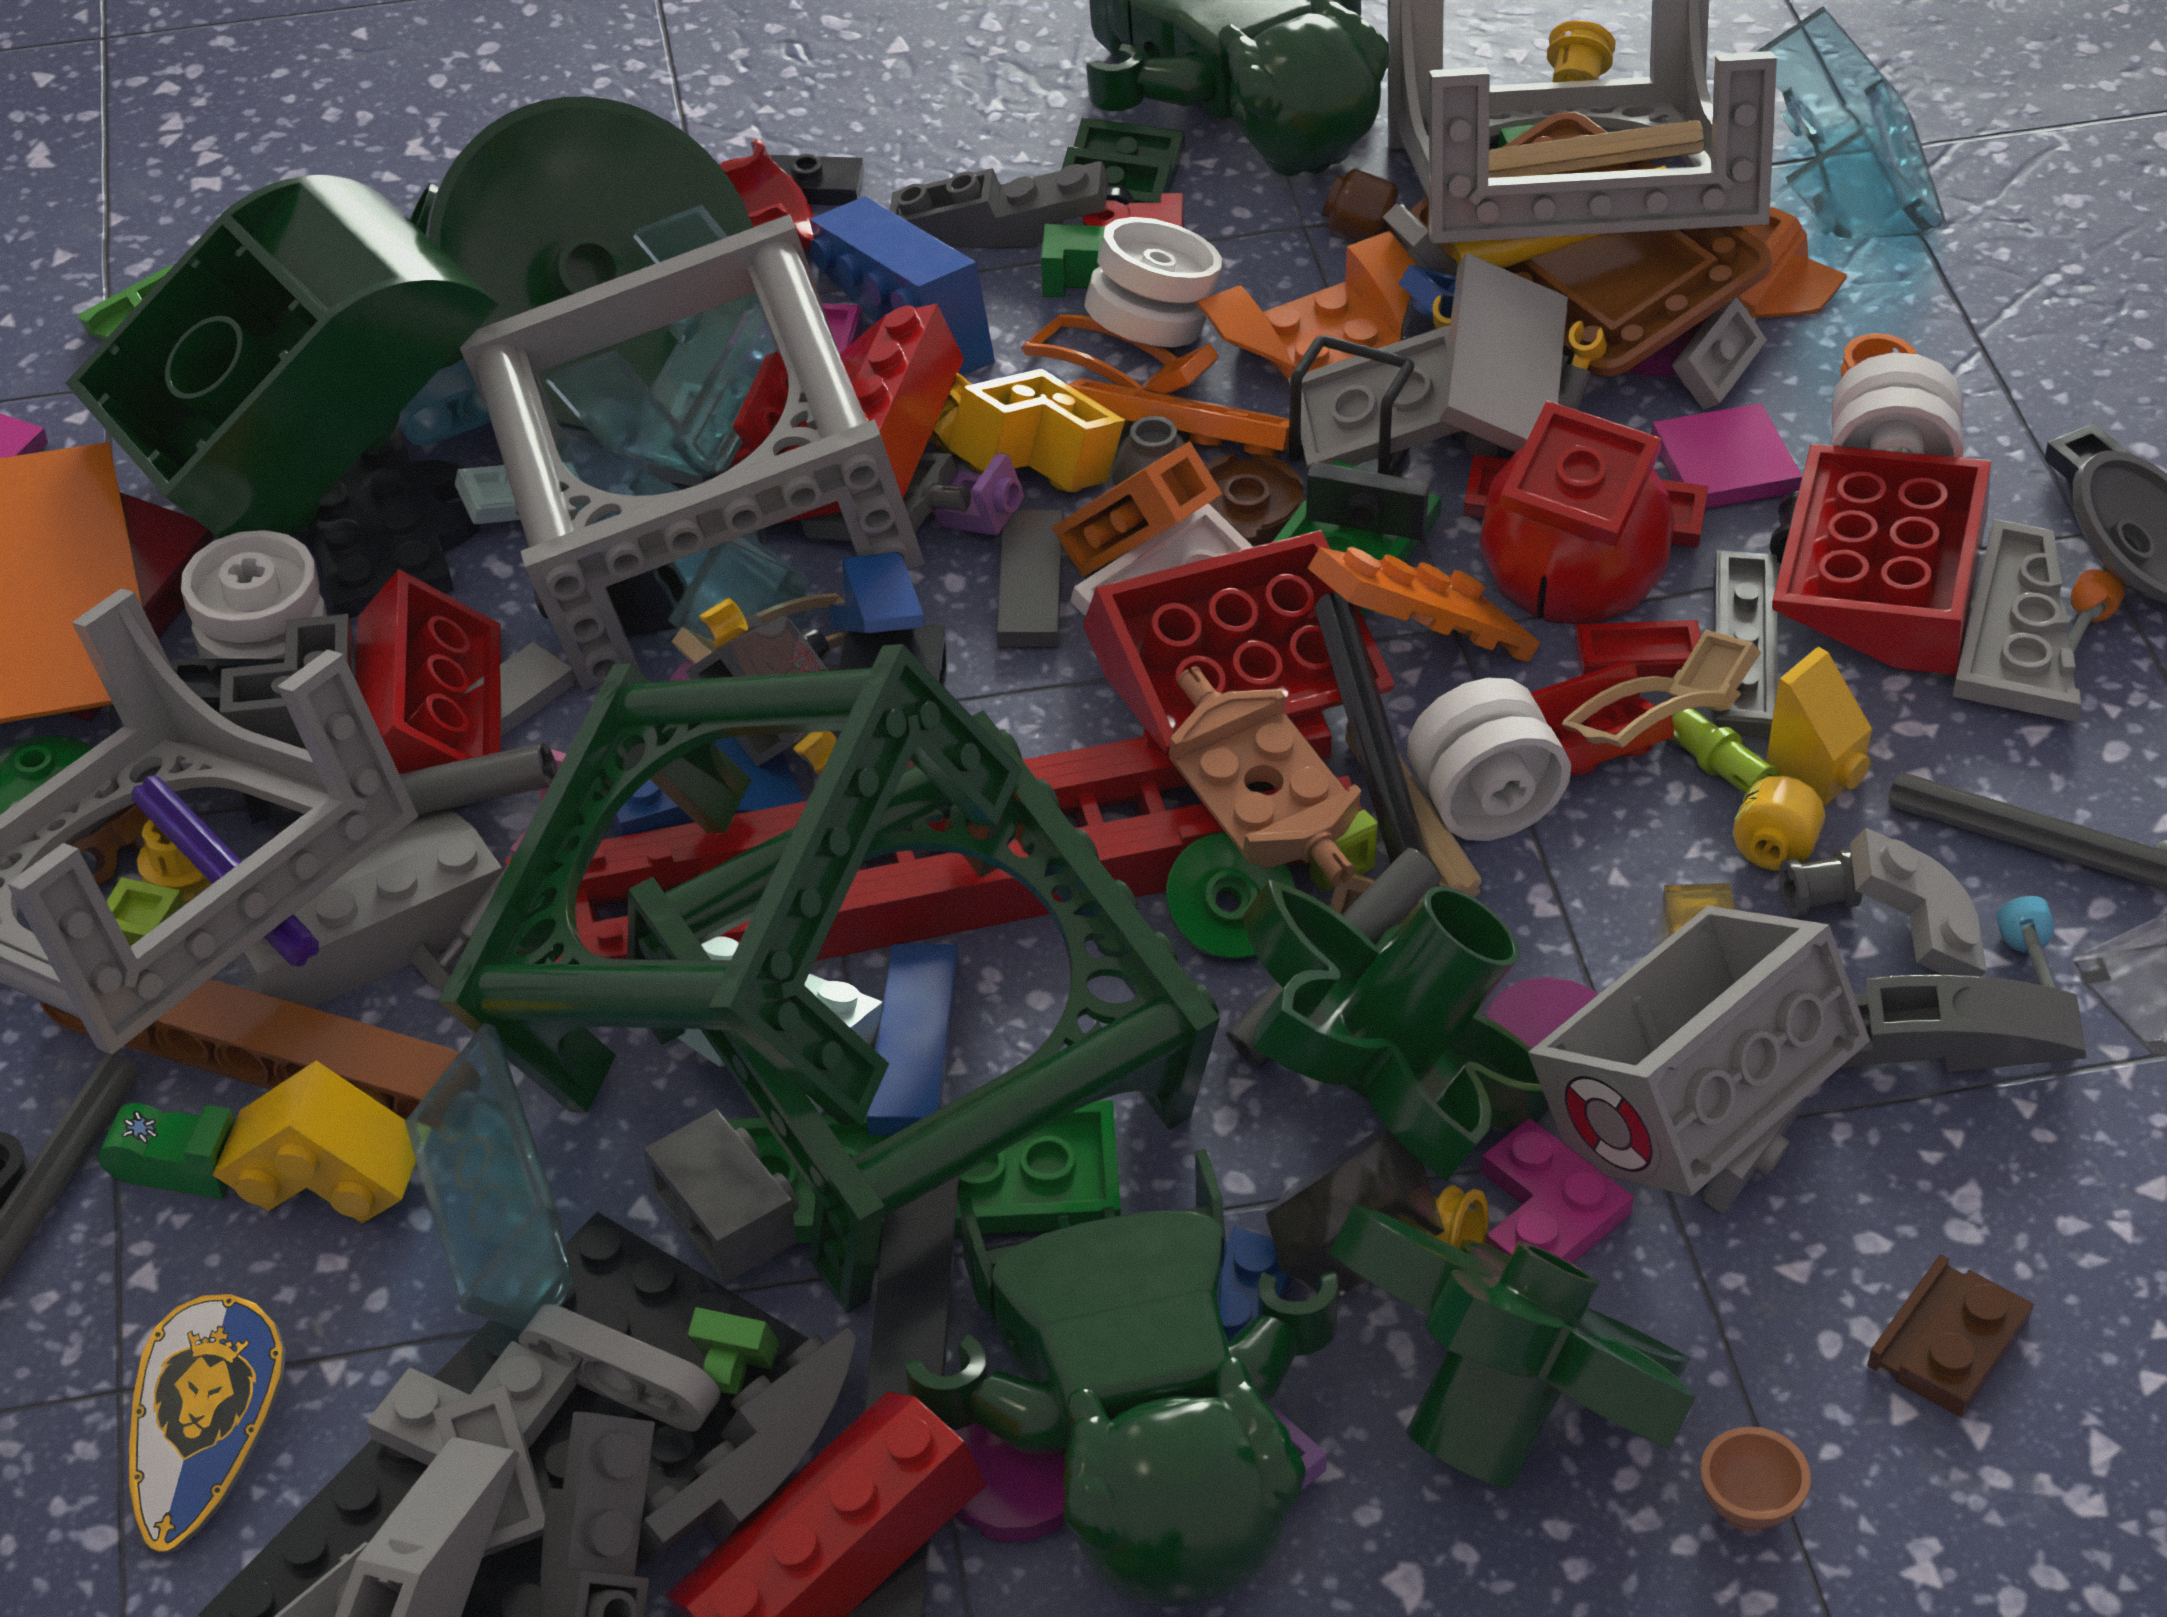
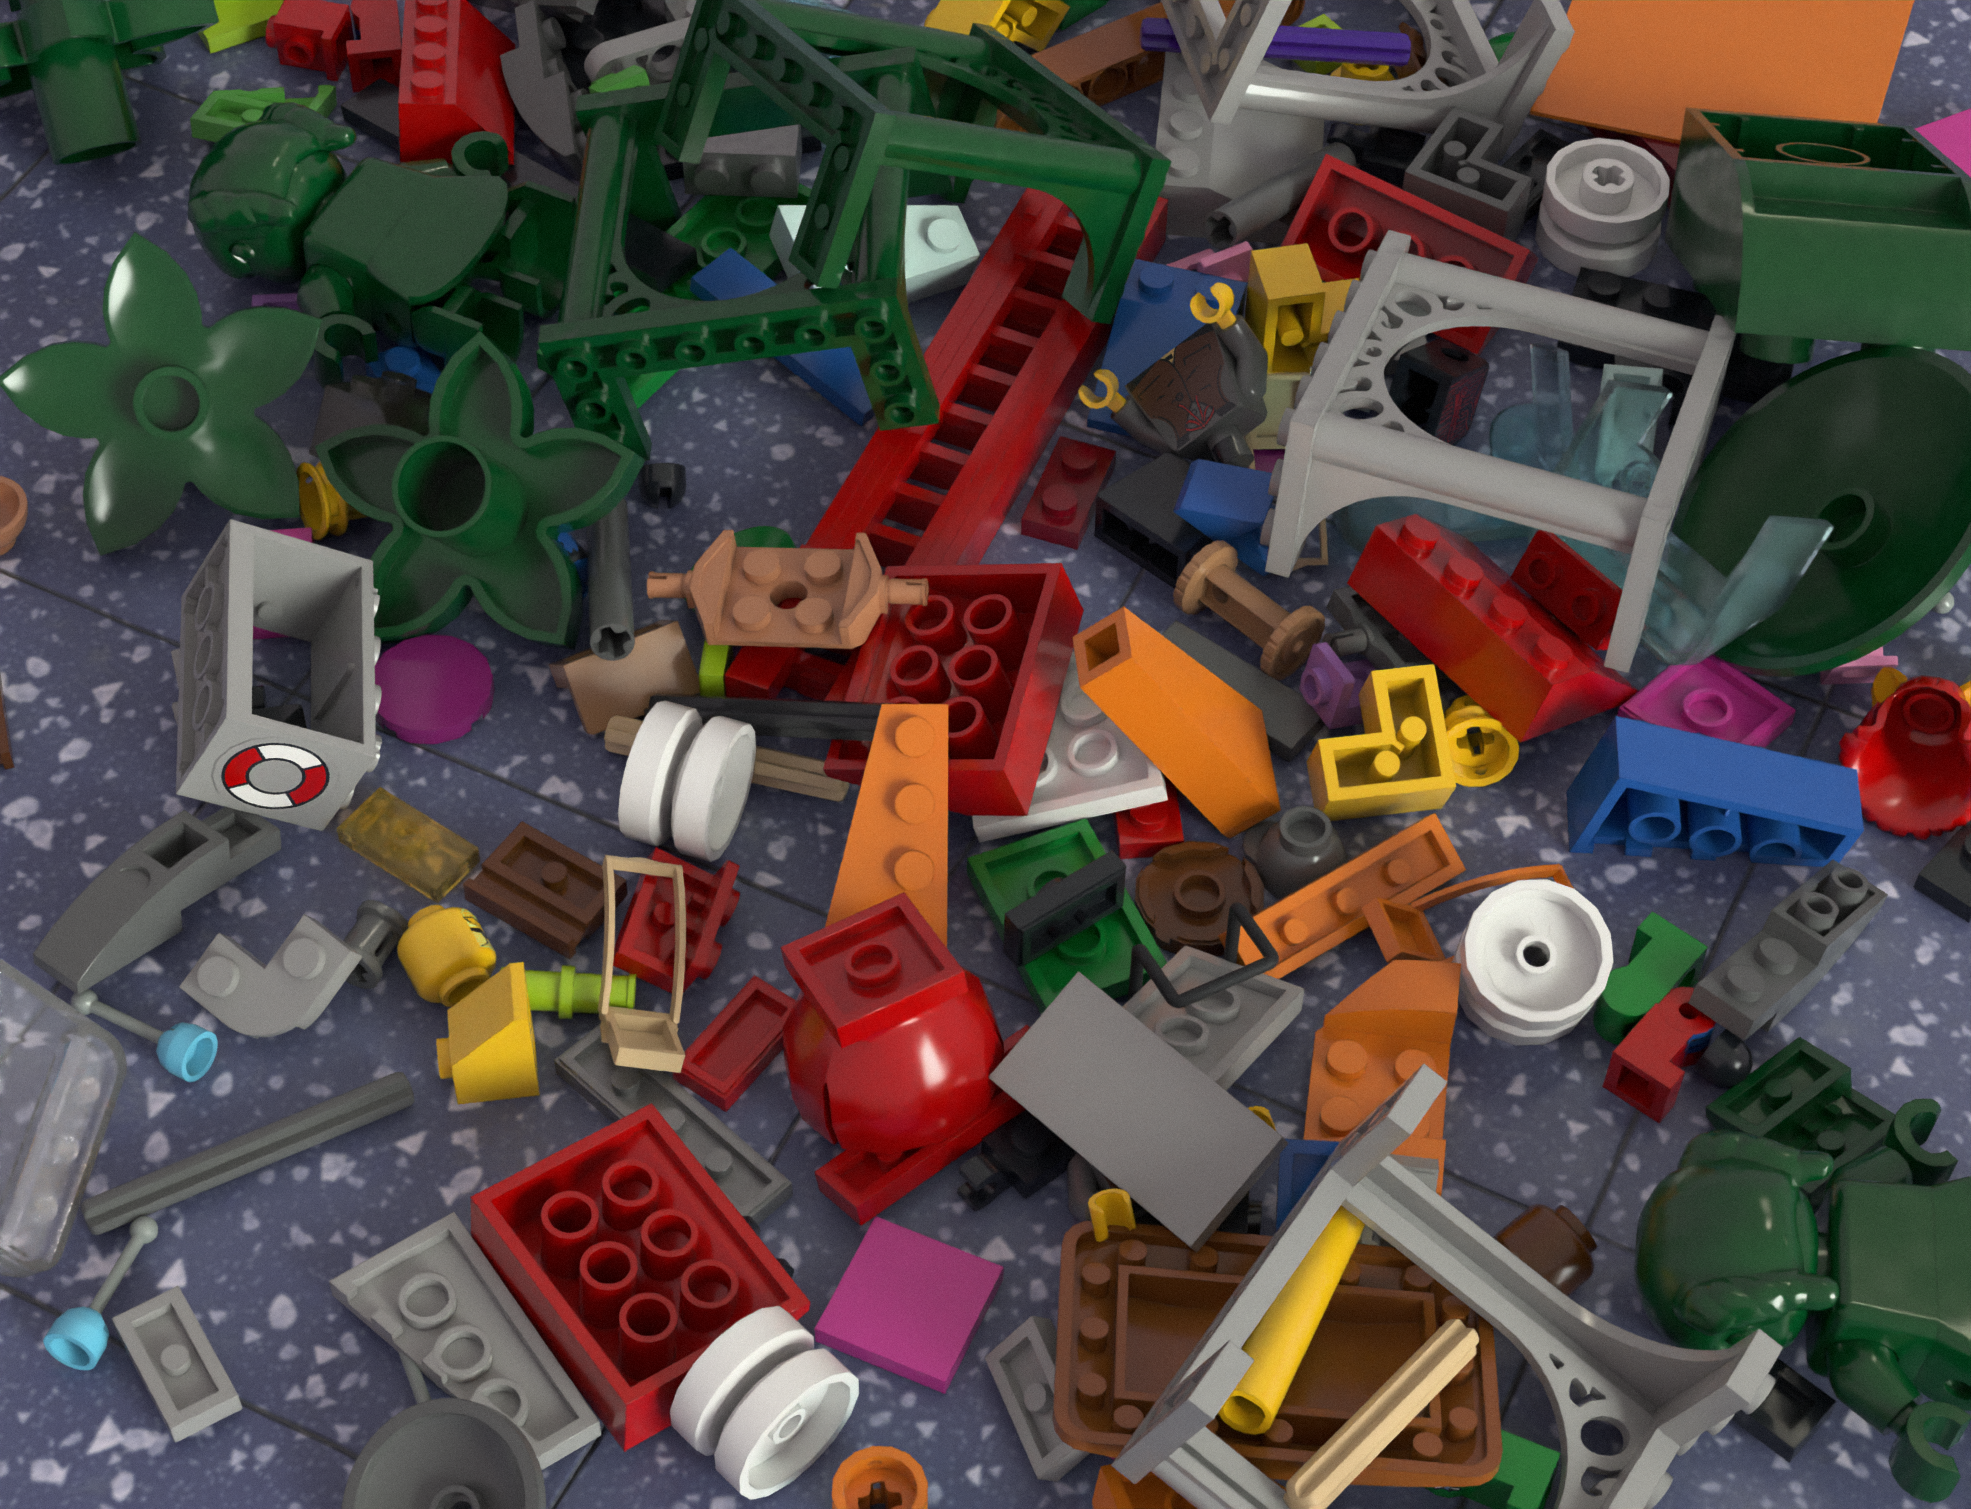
camera: 125 degrees right, 5 degrees up
none -> reddish brown plate [463,821,628,959]
none -> medium nougat hose [1173,540,1325,681]
none -> yellow brick [1244,243,1359,376]

